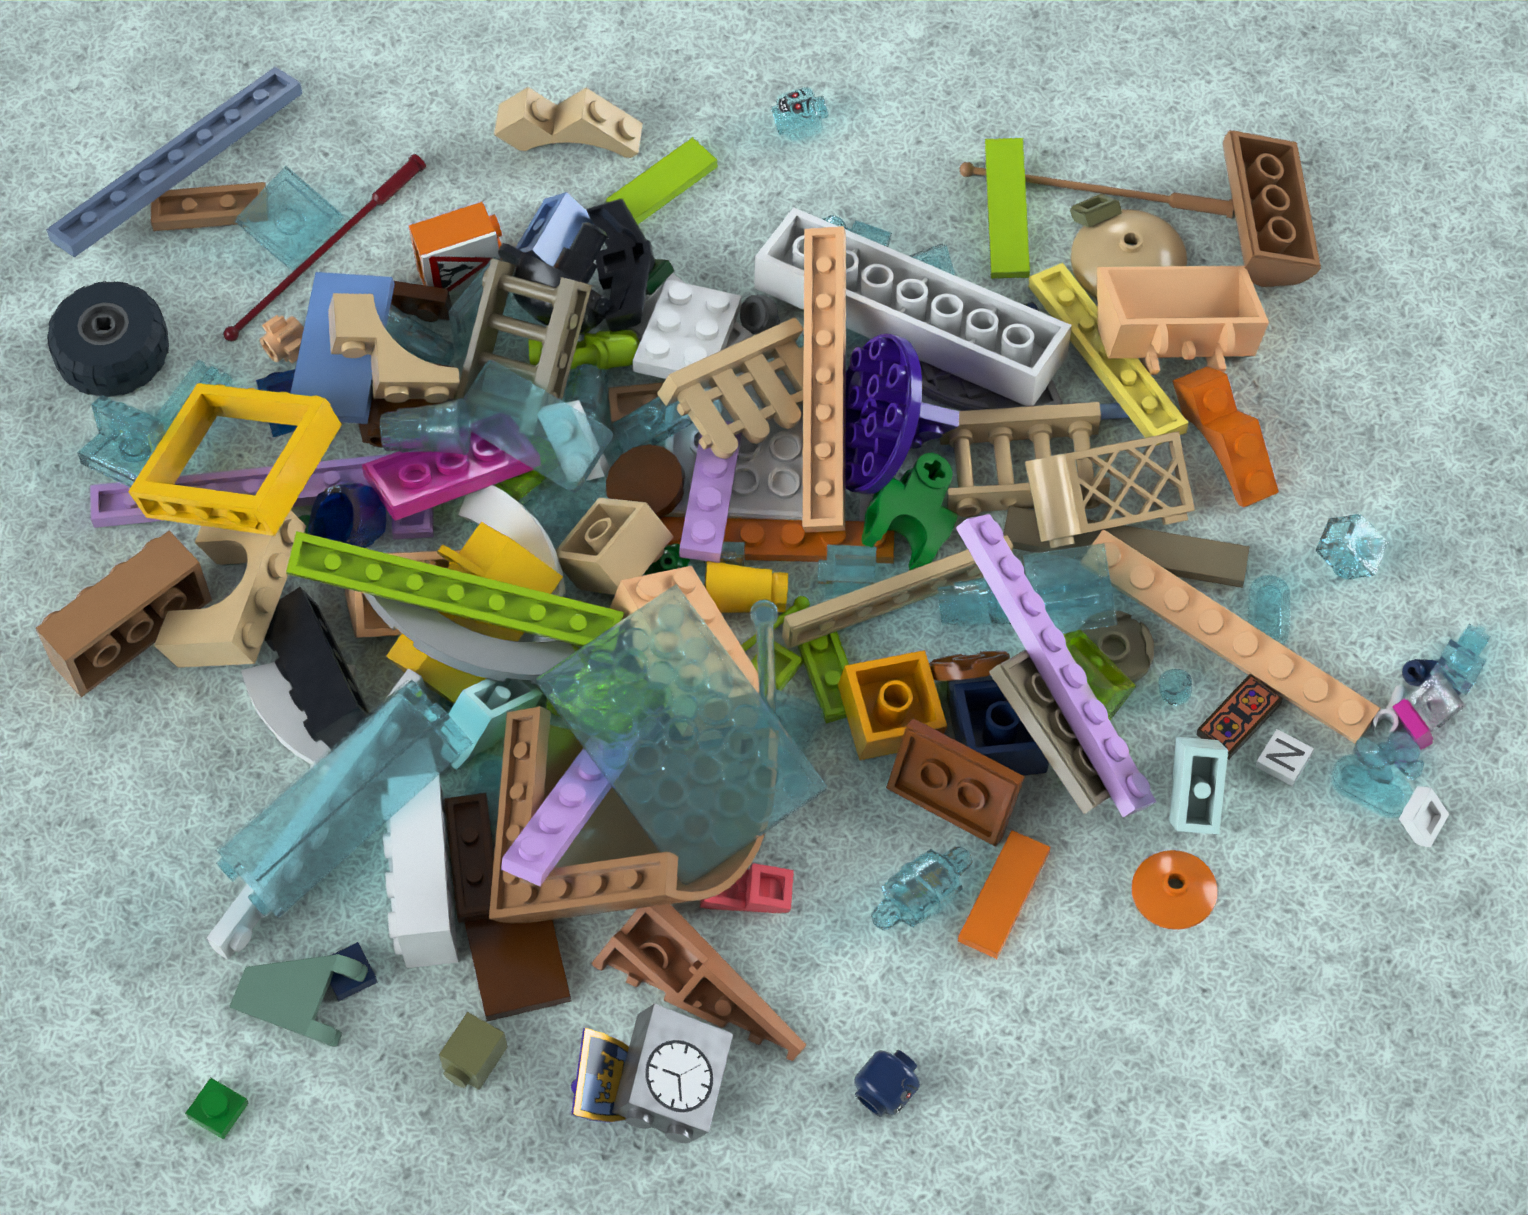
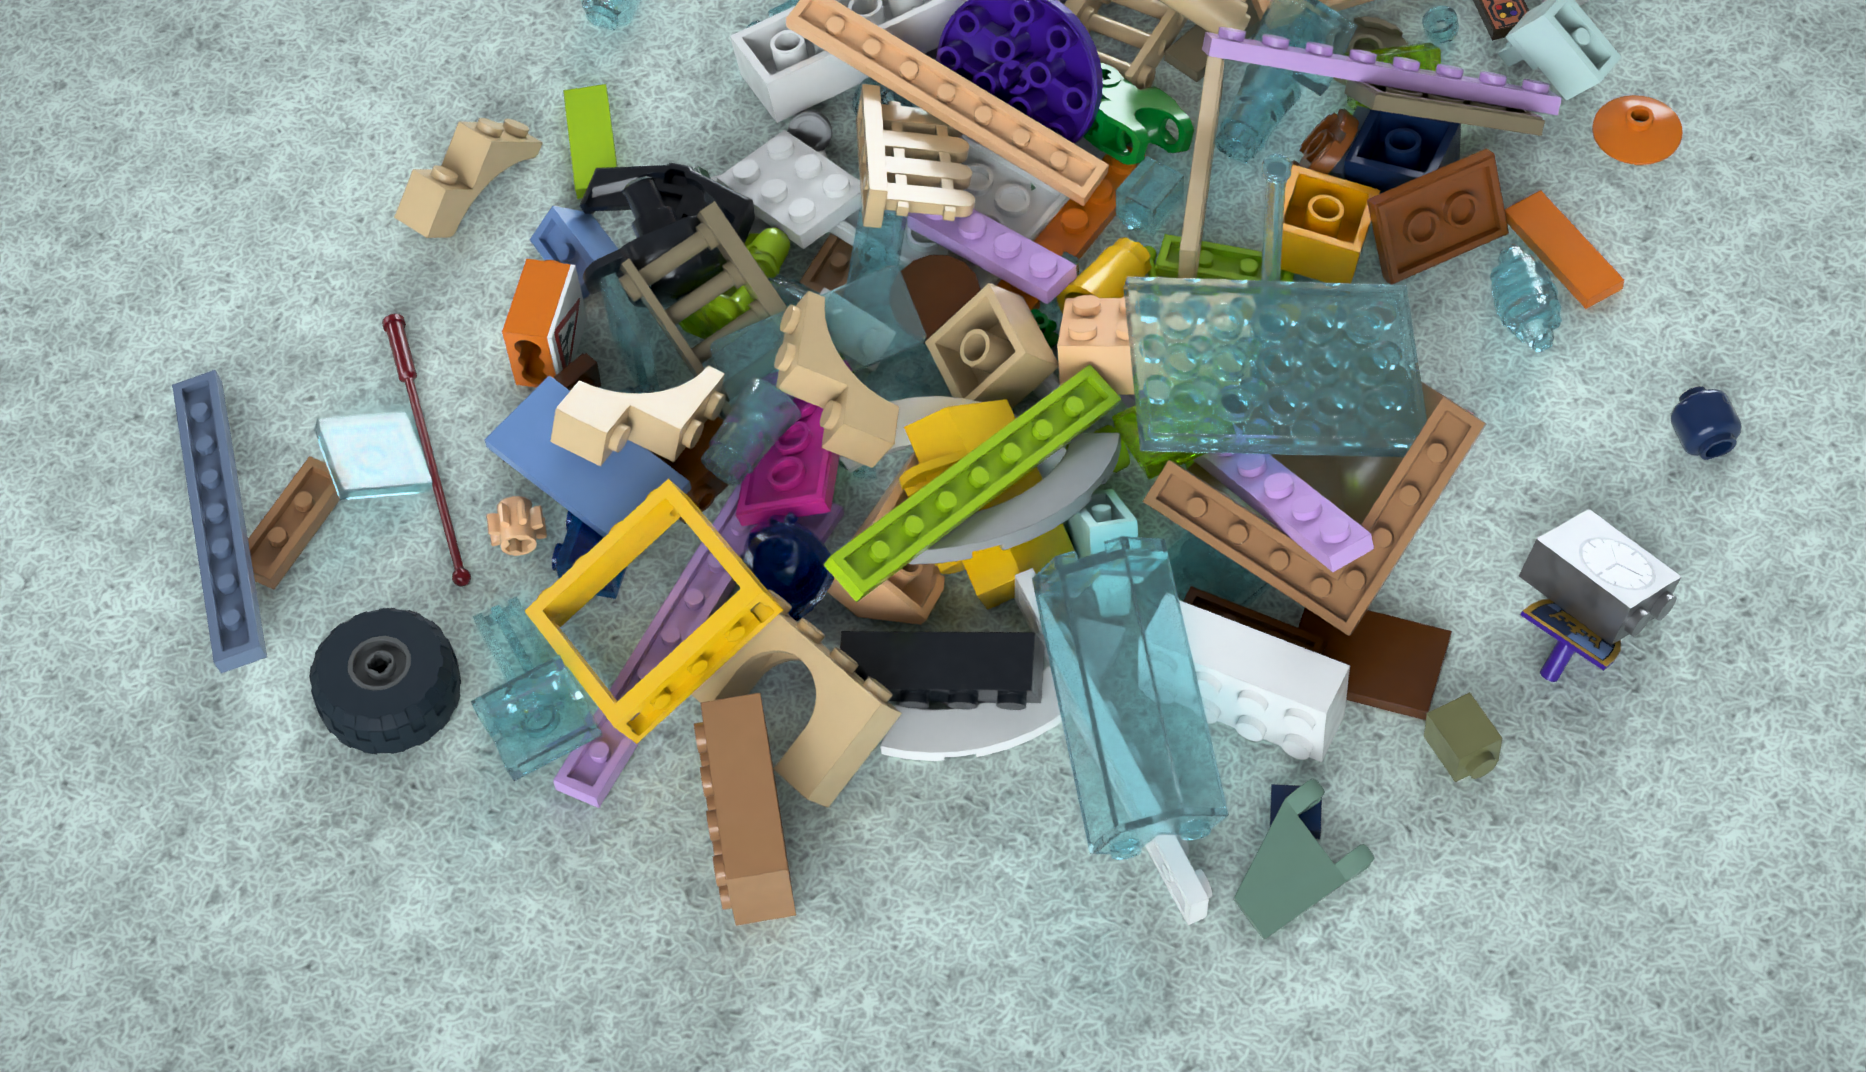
camera: 55 degrees left, 5 degrees down
green plate [185,1077,249,1140] -> none
nougat wedge [591,904,807,1061] -> none
none -> tan arch [774,291,899,468]

